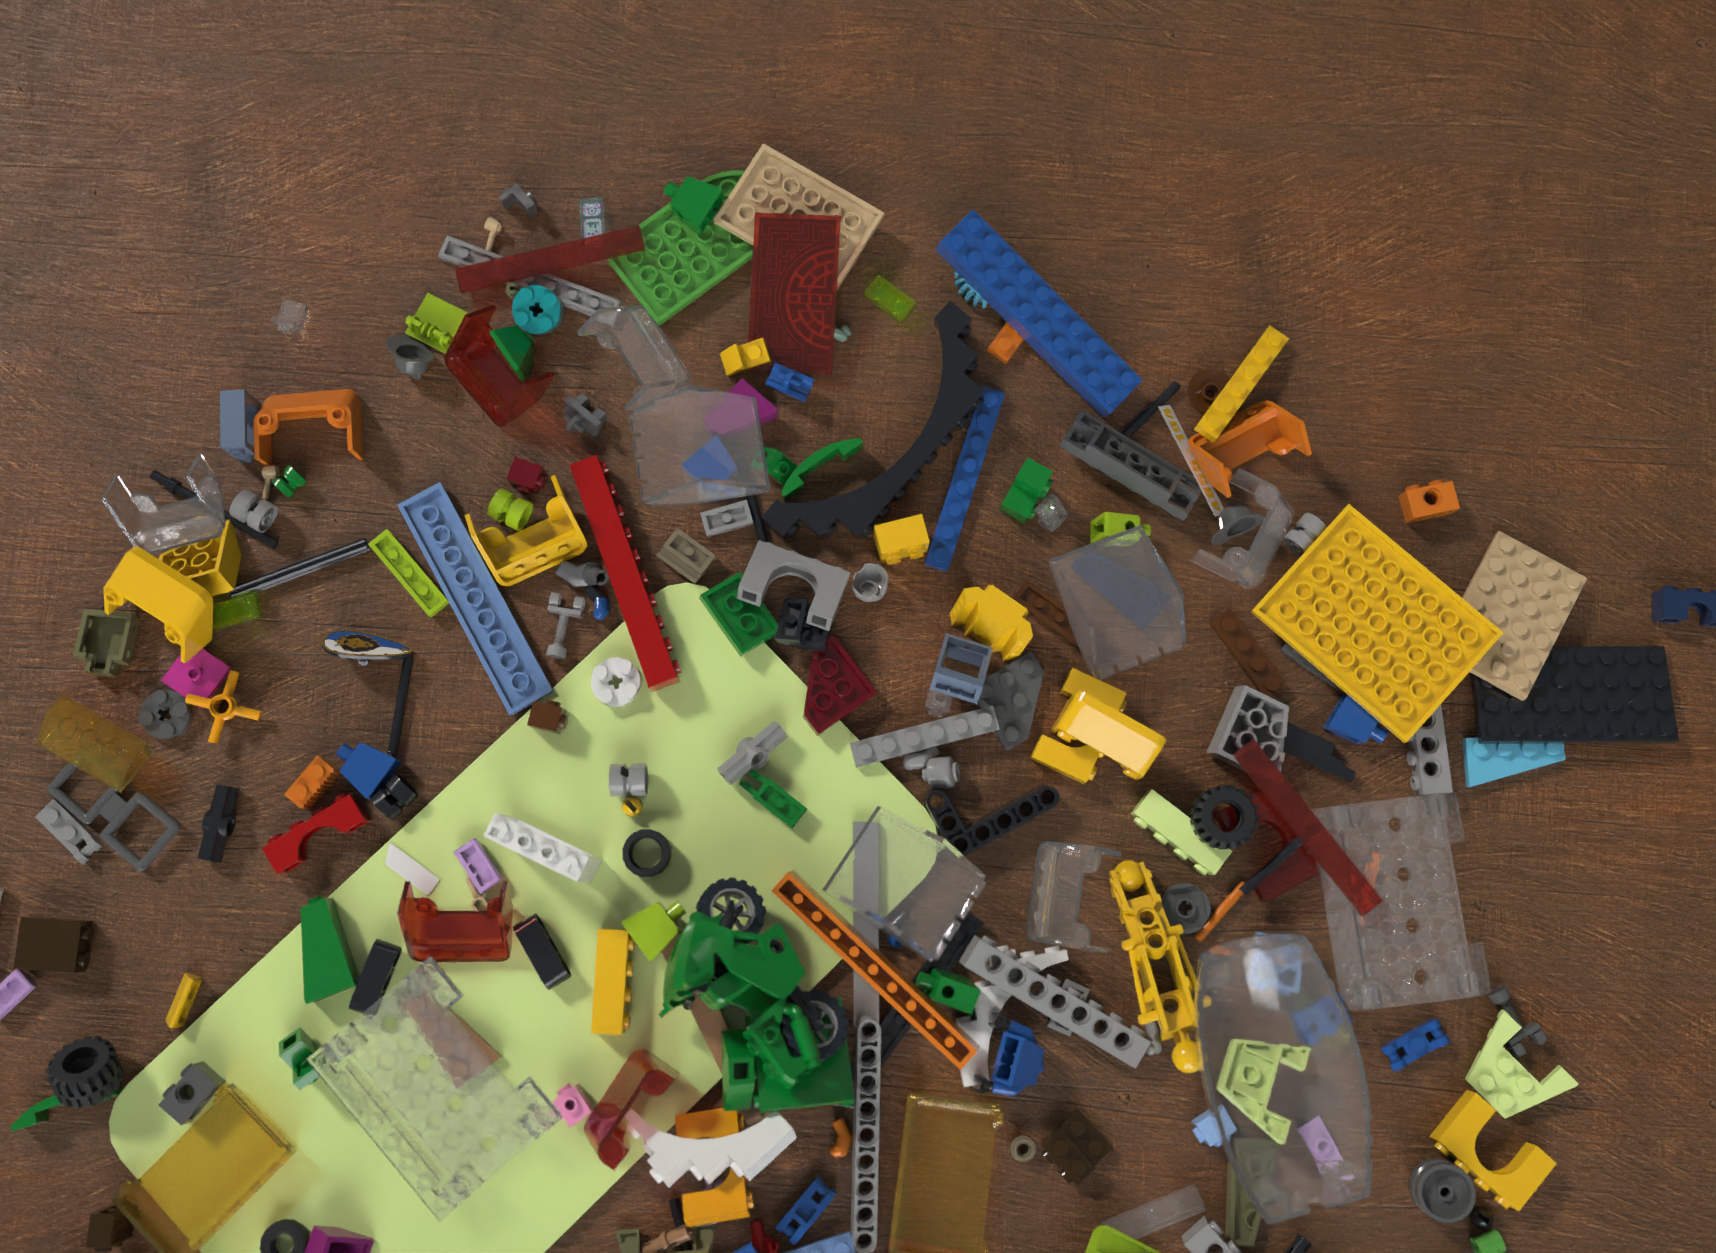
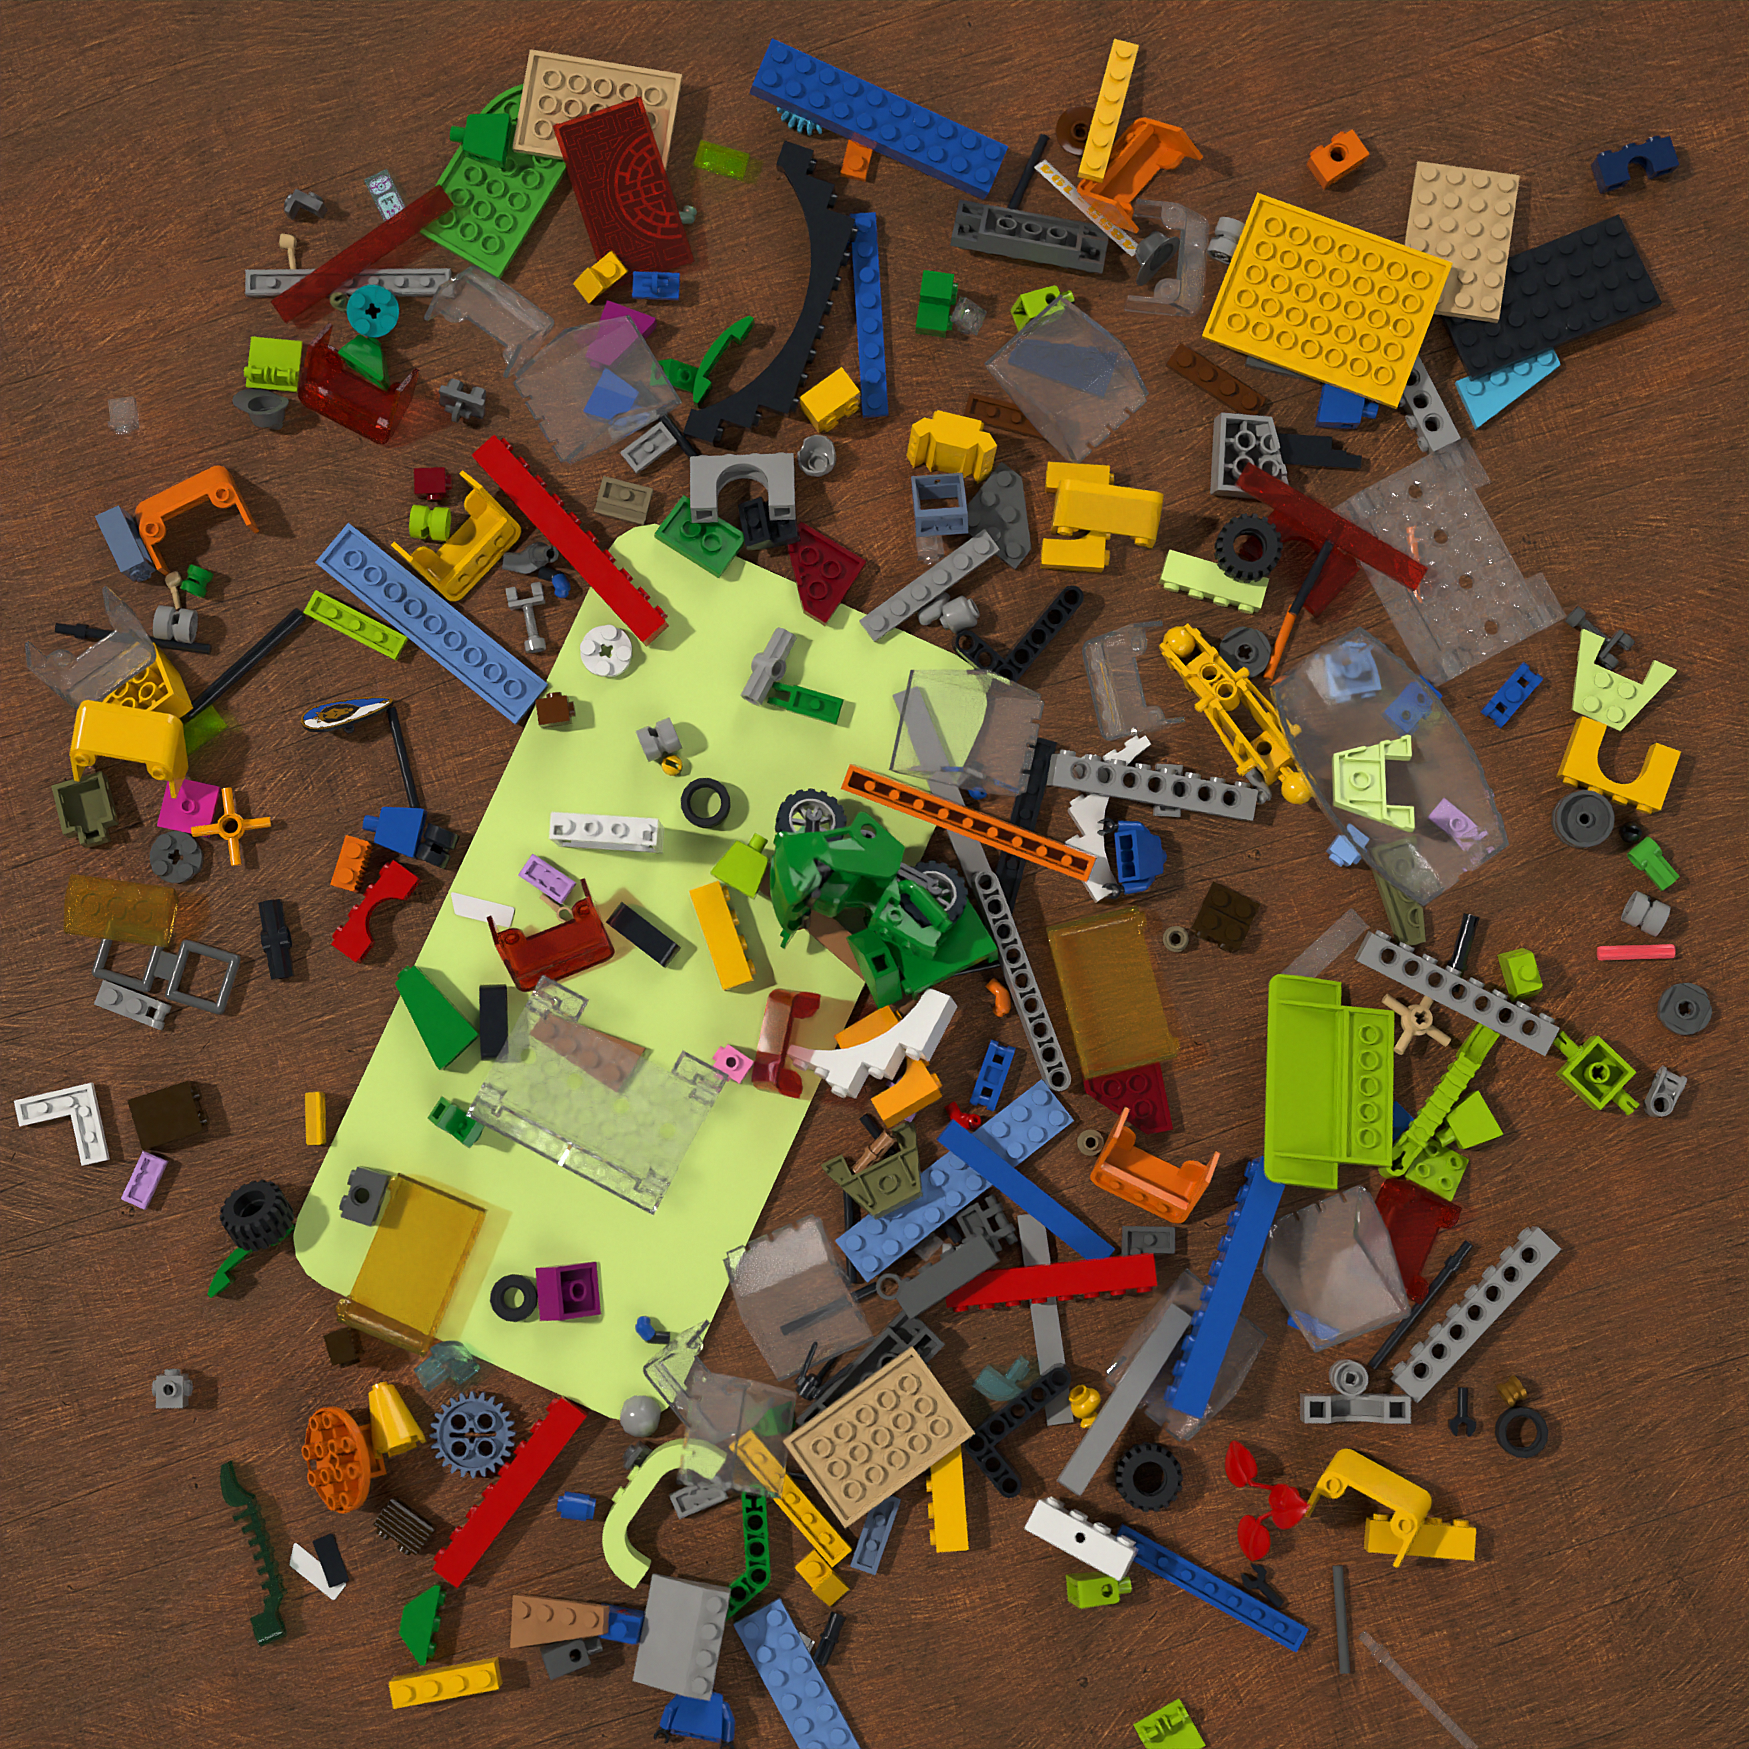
camera: 20 degrees left, 5 degrees up
green torso [916,968,981,1015] -> none

